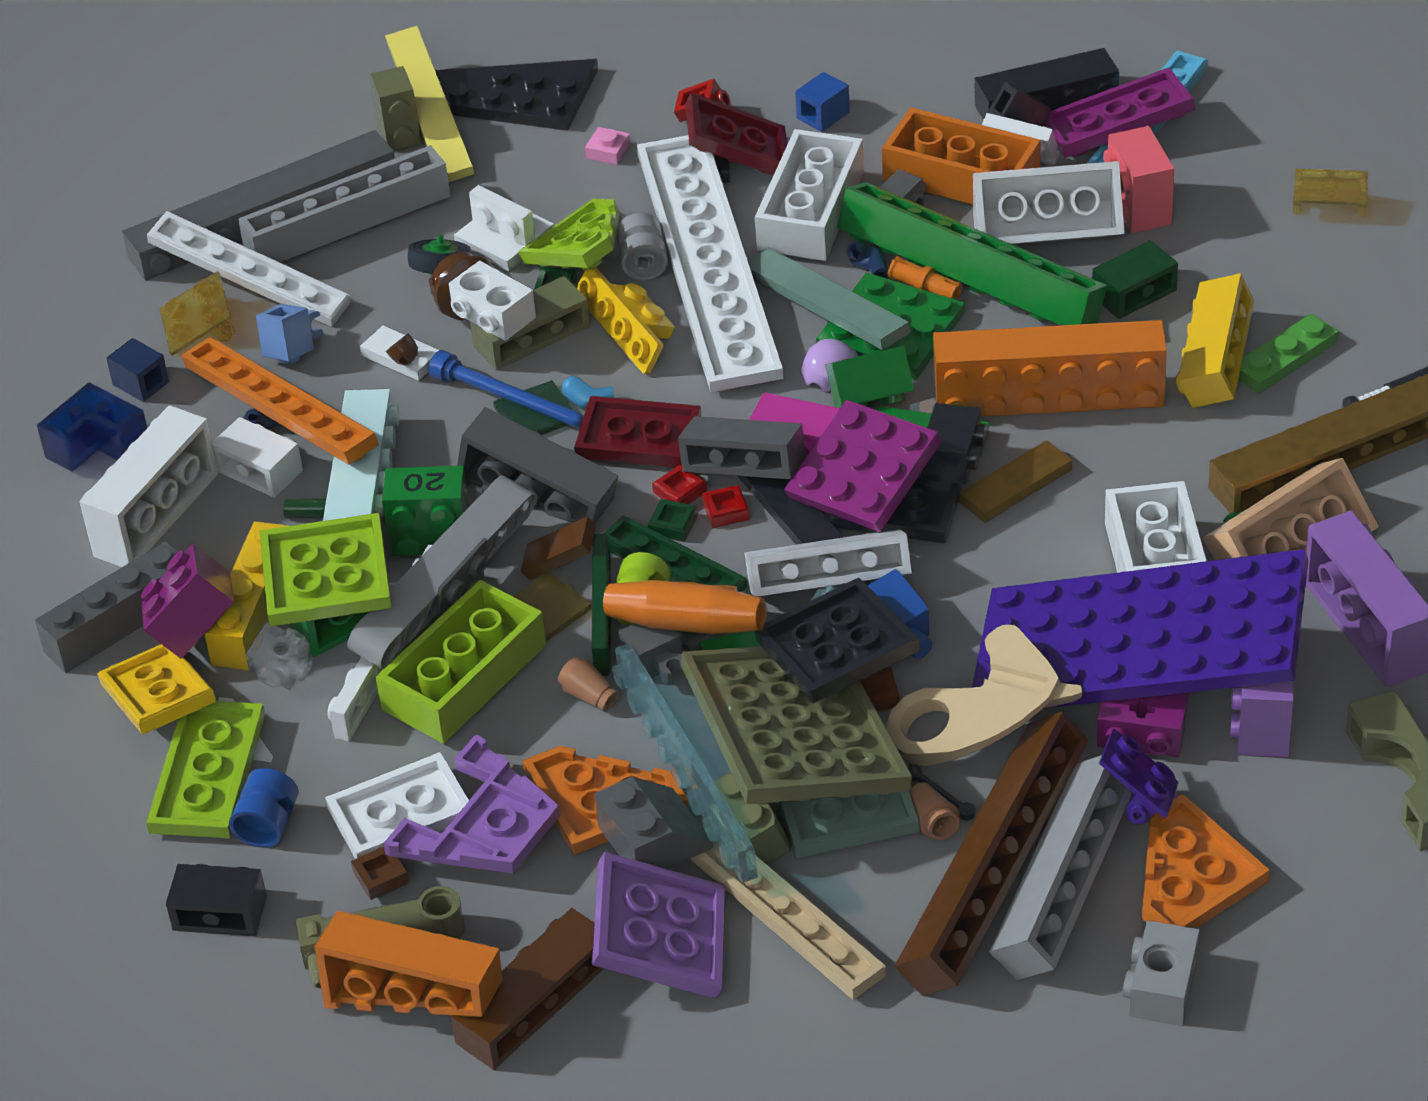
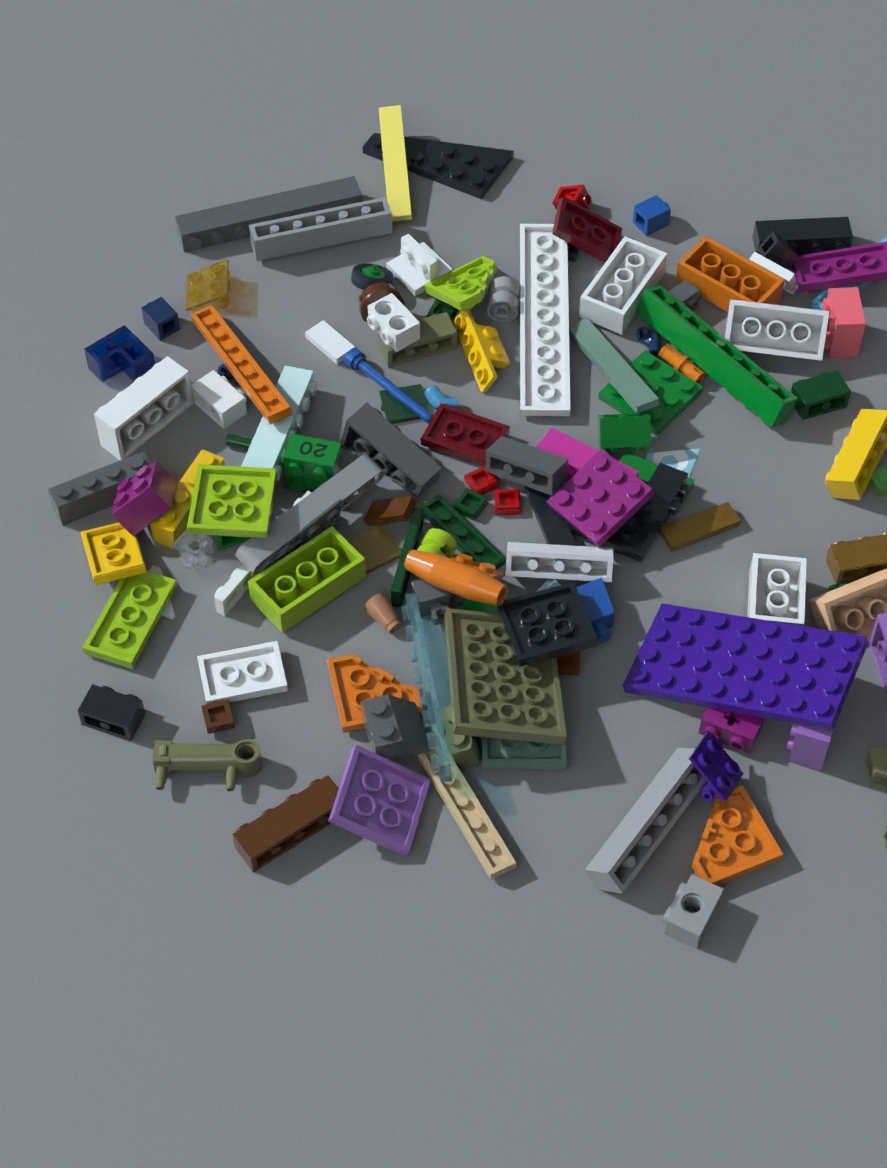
camera: 10 degrees right, 10 degrees up
white tile [147,211,351,327] -> none
blue wheel [229,768,299,848] -> none
medium blue brick [256,304,323,364] -> none
orange wedge [315,910,503,1017] -> none
olive brick [370,66,421,151] -> none
medium lavender wing [383,734,560,874] -> none
reddish brown hinge [385,333,418,366] -> none
bright pink plate [585,127,631,165] -> none
lavender hair [801,339,858,392] -> none
tan animal [886,625,1082,766] -> none
reddish brown brick [894,711,1089,996] -> none
black hinge [908,764,975,821] -> none
nougat cone [909,782,960,841] -> none
orange brick [933,320,1167,417] -> none

